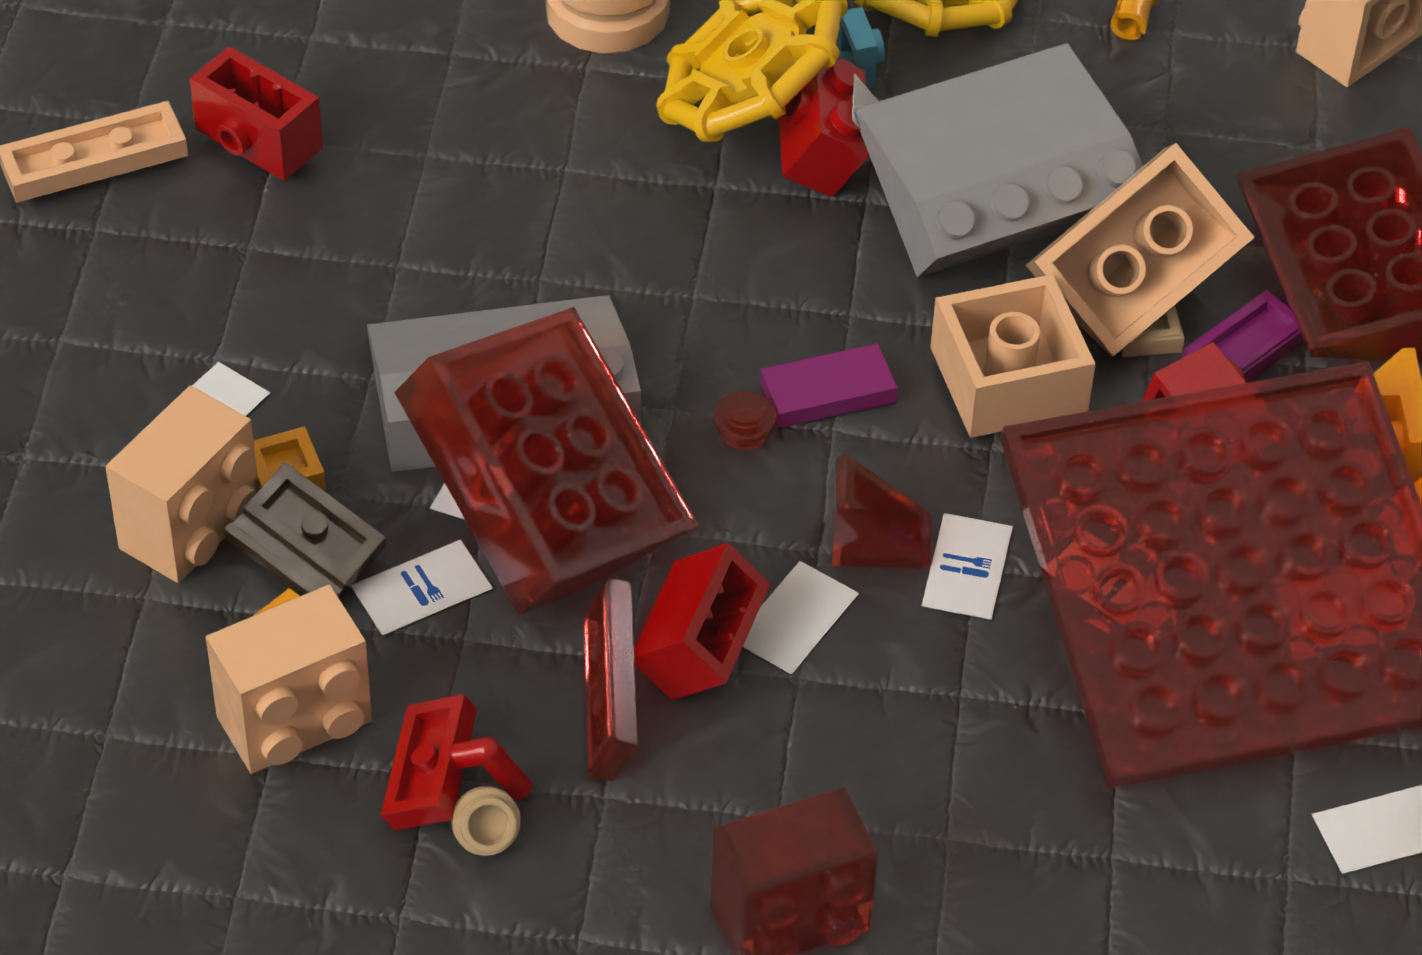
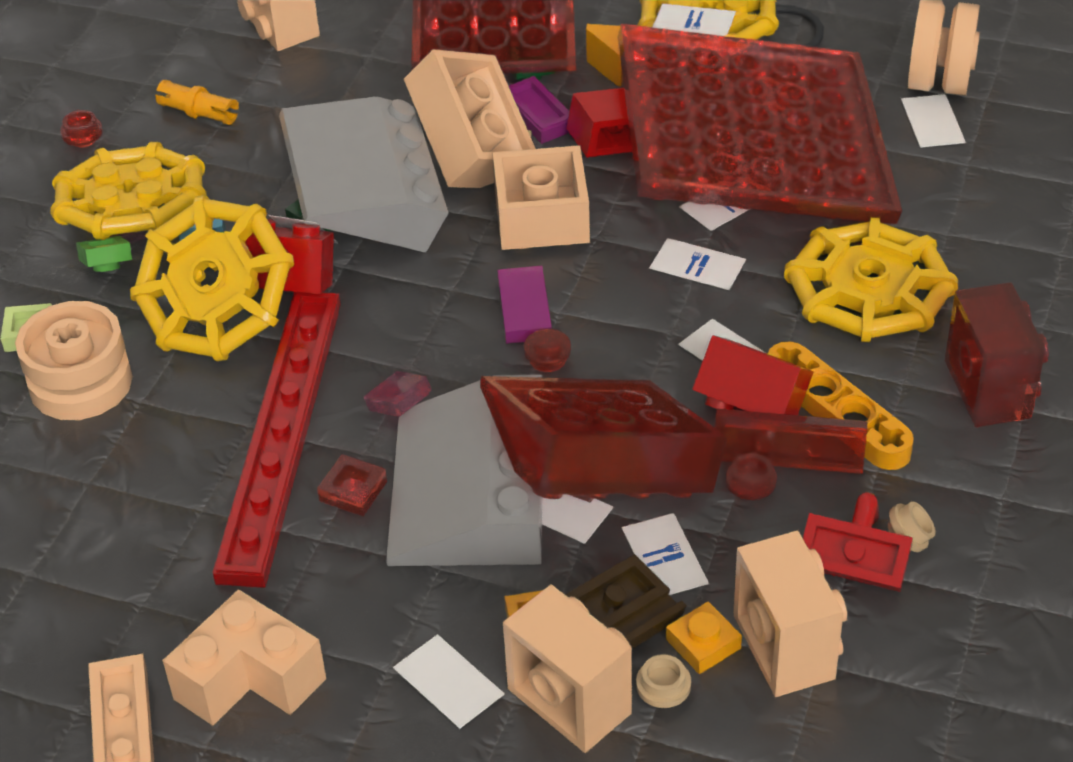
camera: 75 degrees left, 5 degrees down
red brick [190,46,323,181] -> none
clear red slope [831,453,932,569] -> none
none -> light nougat brick [163,589,326,726]
none -> red tile [213,292,341,588]
none -> clear red plate [317,454,387,516]
none -> clear pink tile [363,371,432,417]
none -> tan plate [636,654,691,708]
none -> clear red plate [726,453,777,500]
none -> light orange beam [768,341,914,470]
none -> yellow plate [784,217,958,343]

